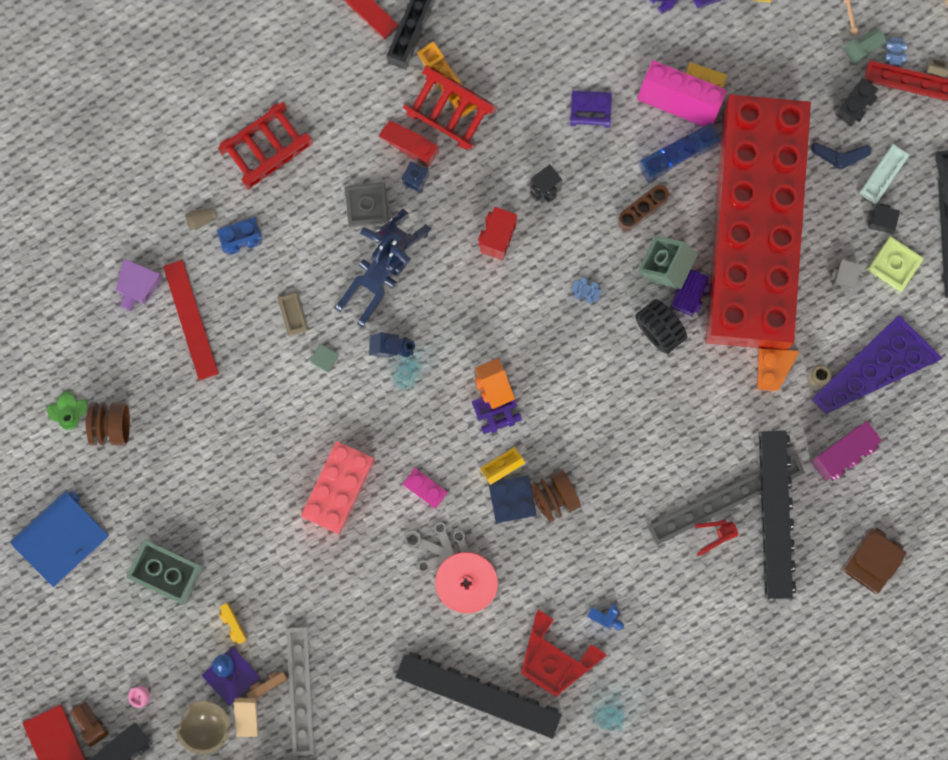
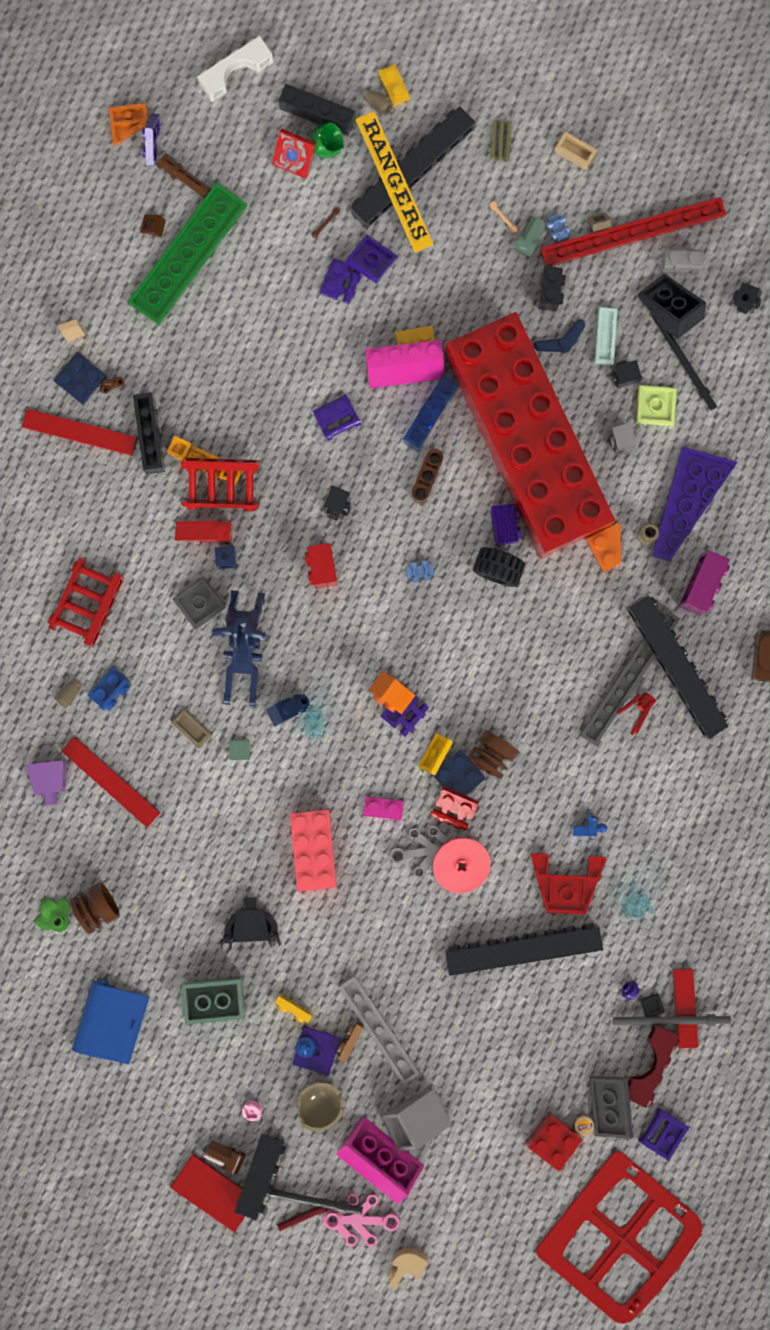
camera: 35 degrees left, 5 degrees up
tan tile [234,698,258,737] -> none
sand green brick [638,236,698,289] -> none
none -> black torso [220,897,281,950]
none -> plate [431,786,479,831]

